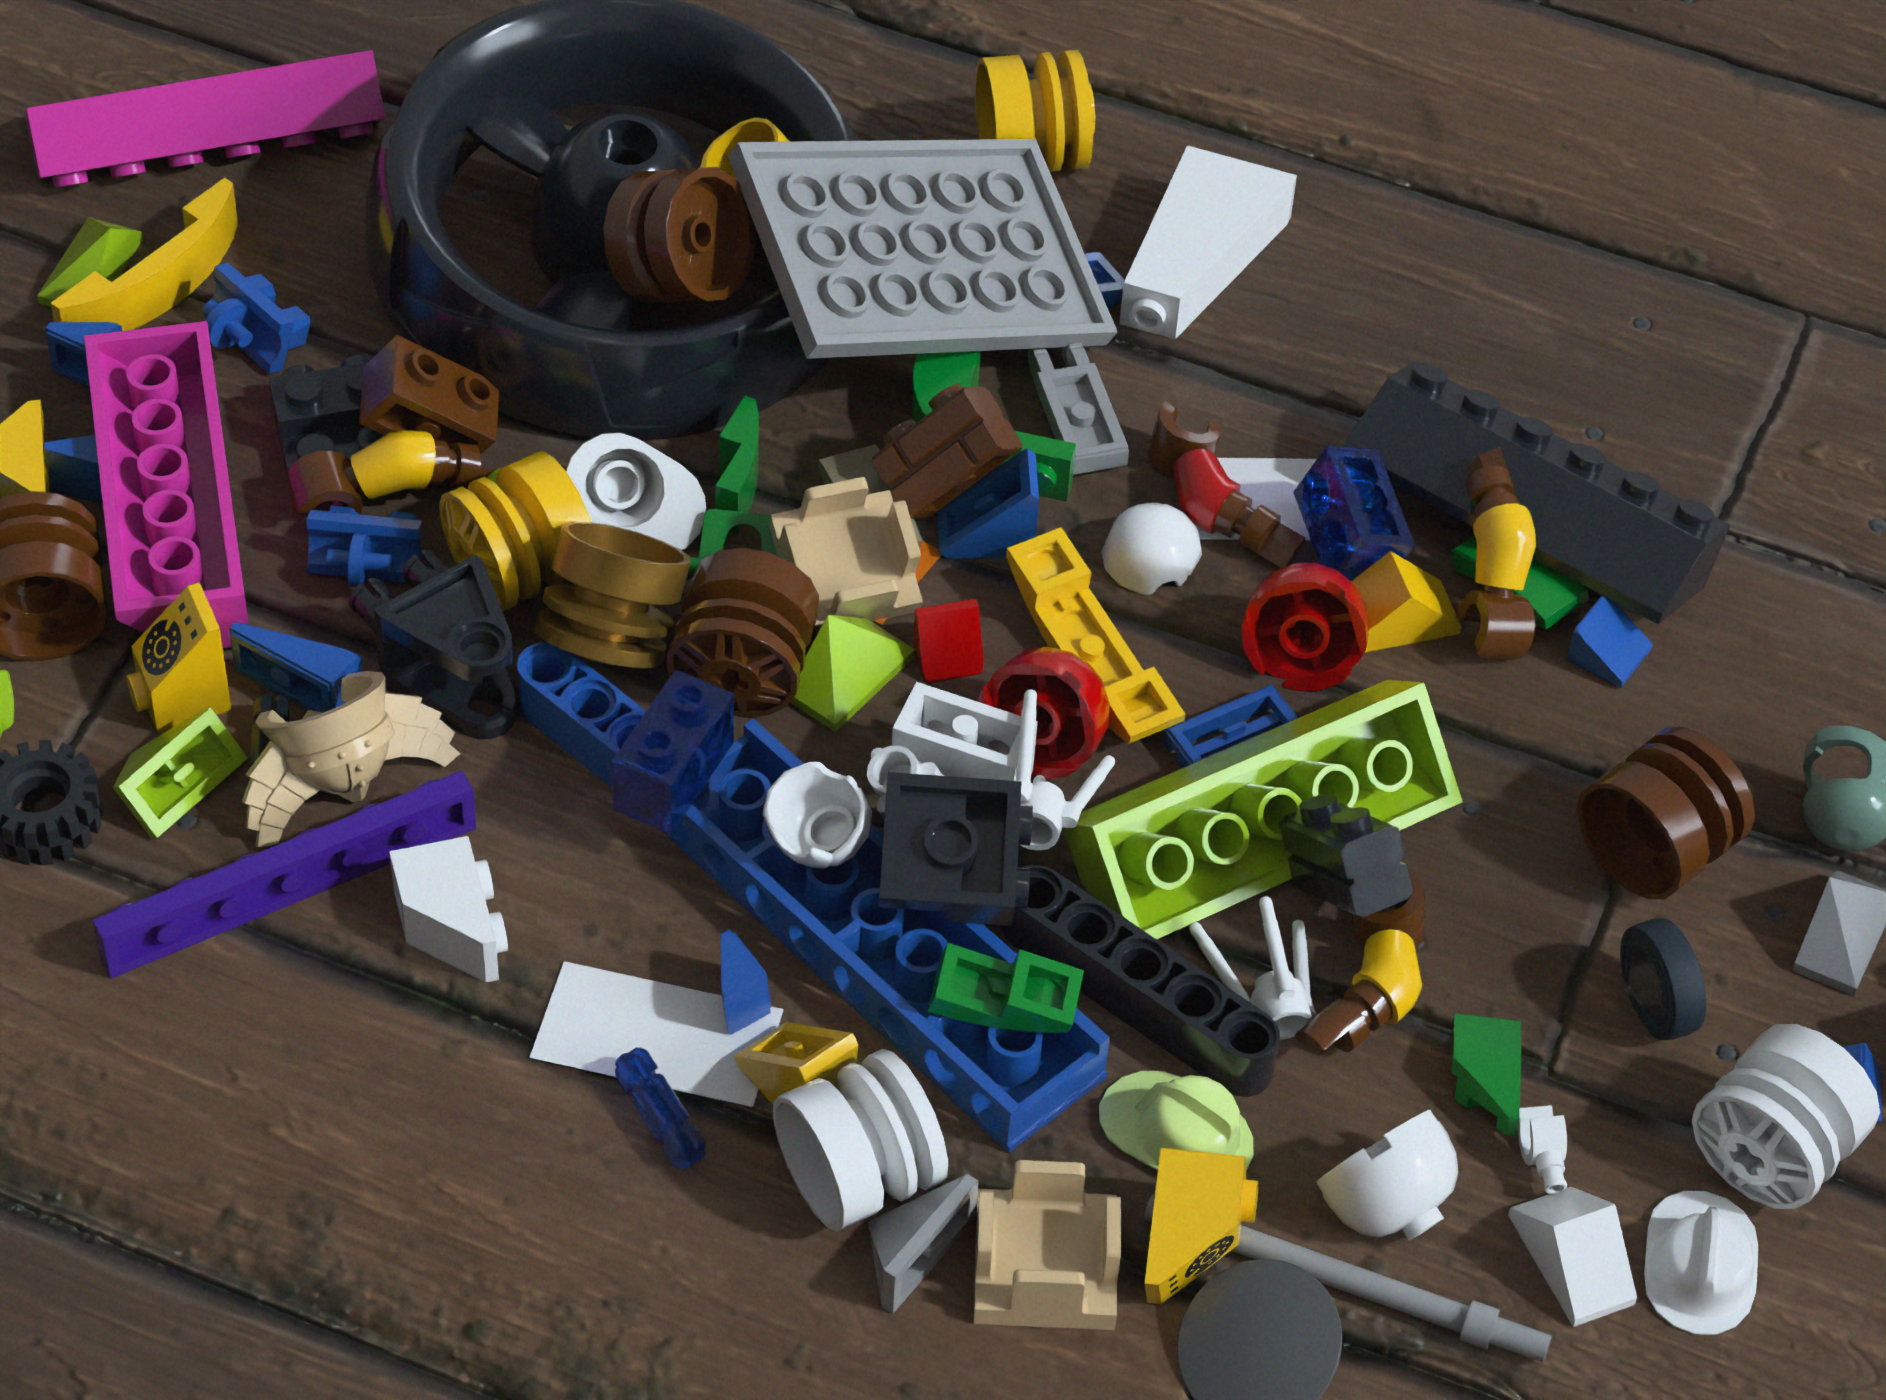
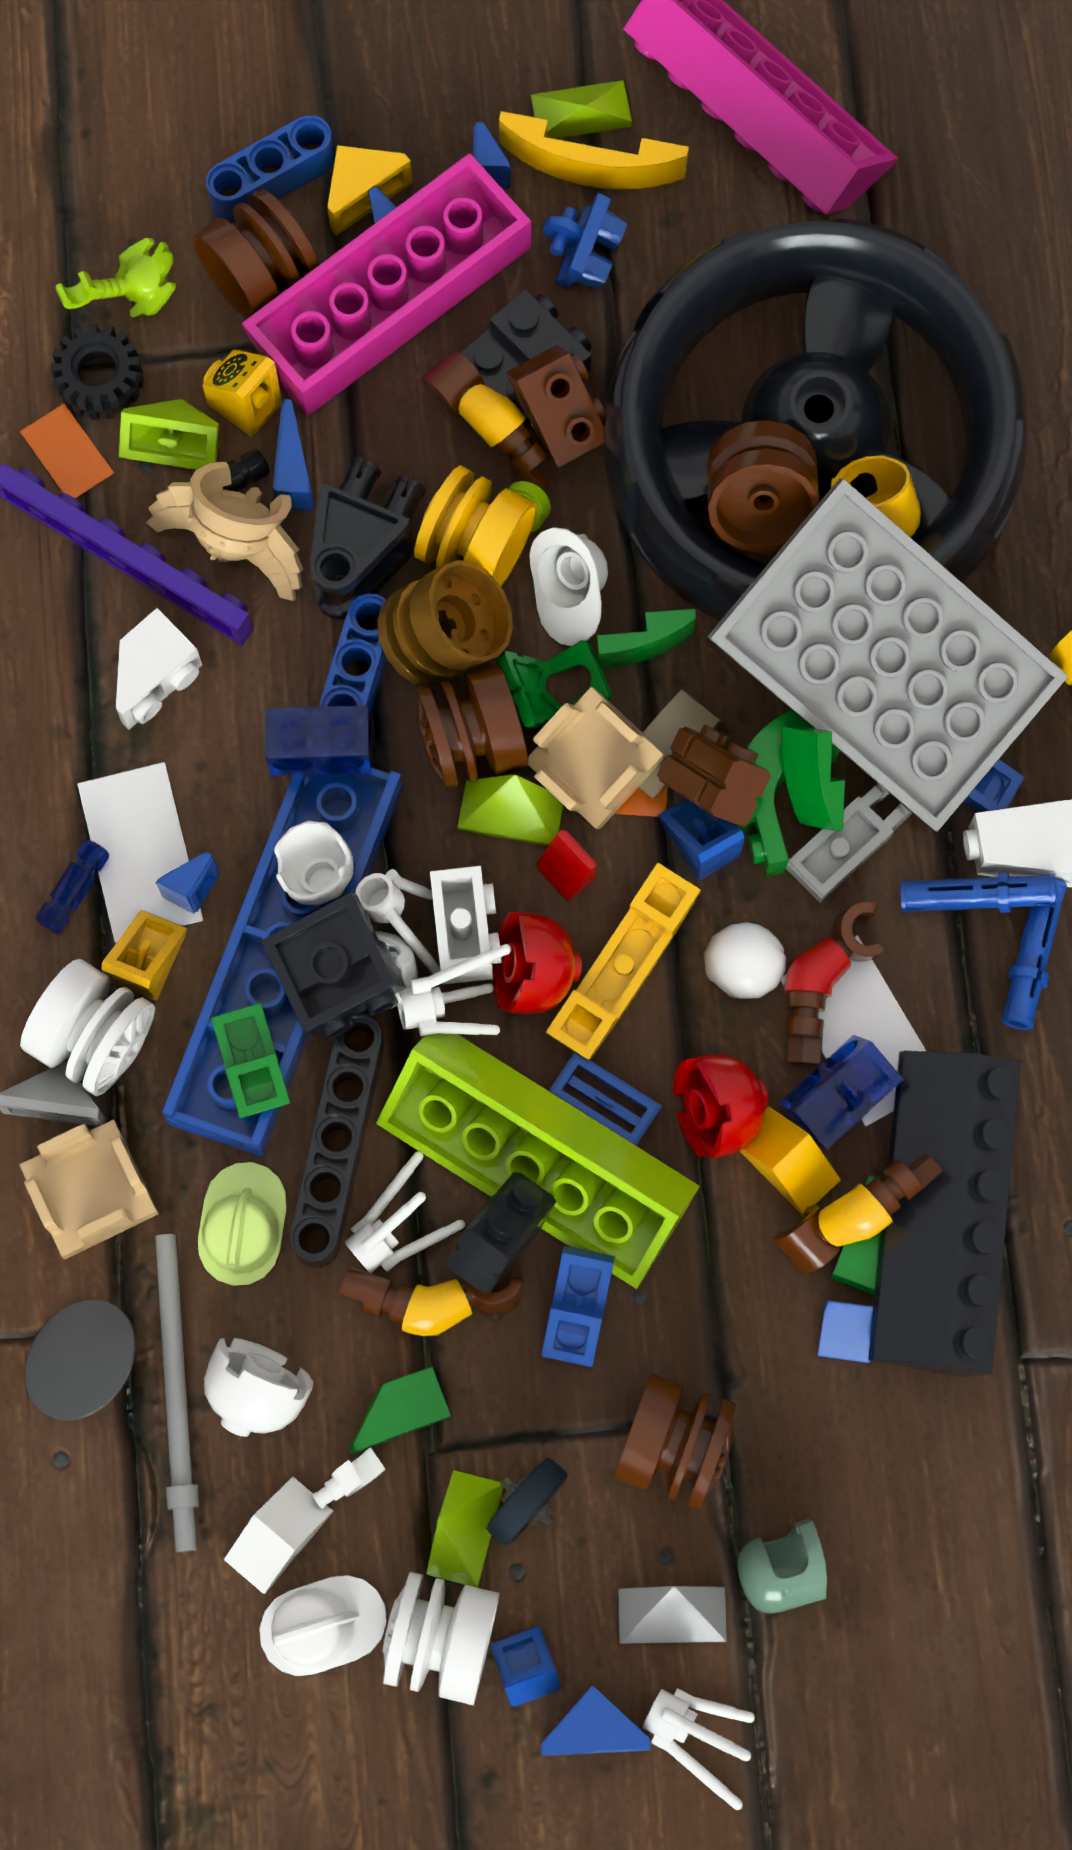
camera: 65 degrees right, 25 degrees up
blue hips [307,505,422,588] -> none
yellow slope [1144,1148,1258,1305] -> none
none -> orange sticker [19,403,114,498]
none -> lime slope [426,1470,505,1588]
none -> blue slope [541,1246,615,1367]
none -> green slope [782,725,845,831]
none -> blue pin [901,872,1057,913]
none -> blue pin [1001,879,1067,1030]

